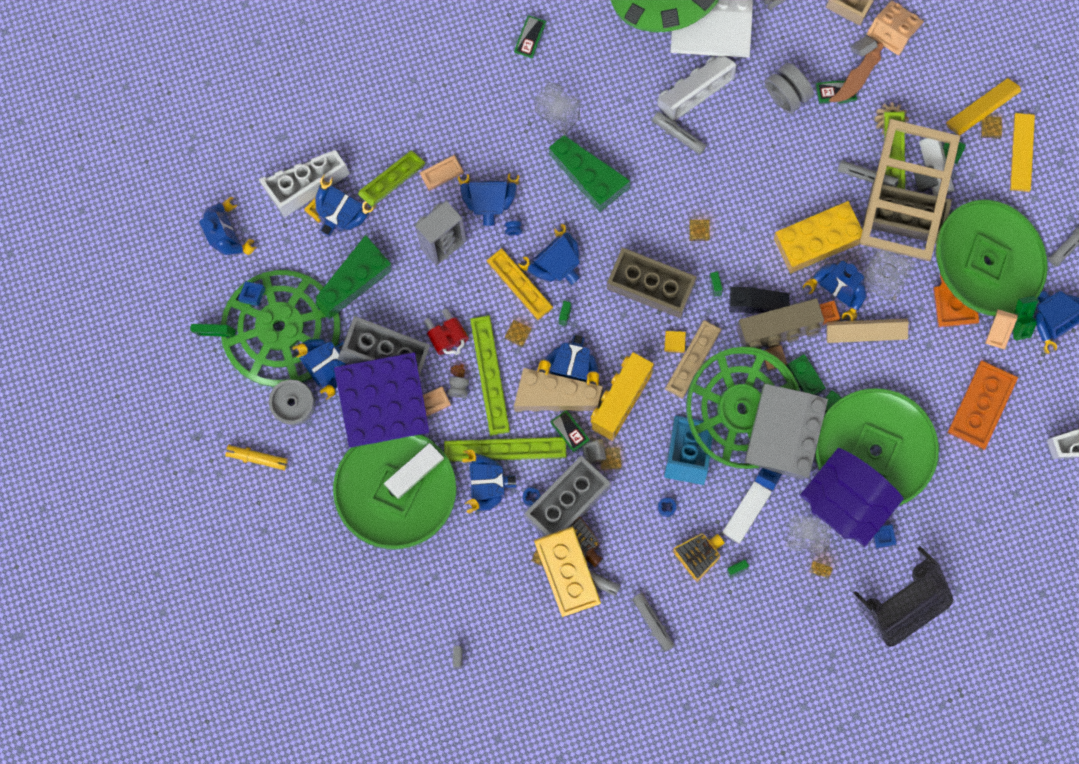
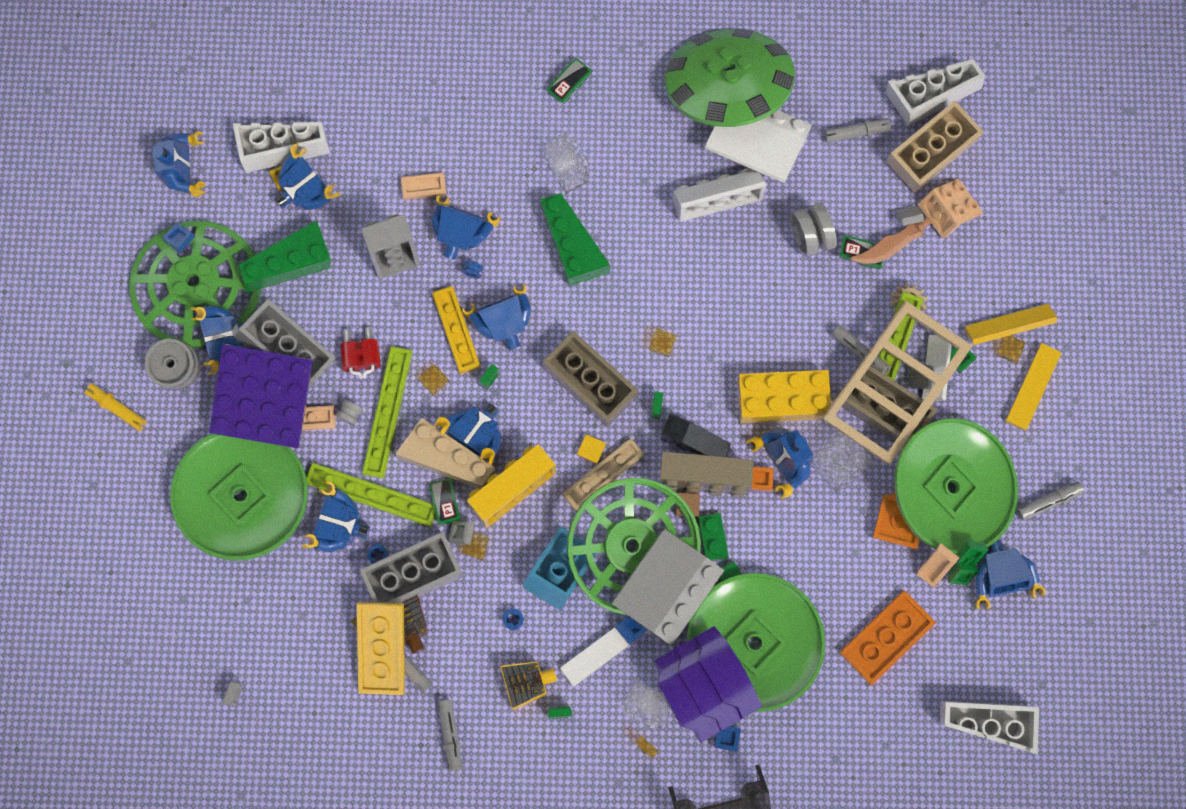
camera: 15 degrees right, 0 degrees up
green tile [190,324,236,337] -> none
lime tile [358,150,426,207] -> none
white tile [384,443,444,499] -> none
clear orange rock [450,364,465,378] -> none
light grey pin [652,111,707,155] -> none
tan tile [826,318,909,343] -> none

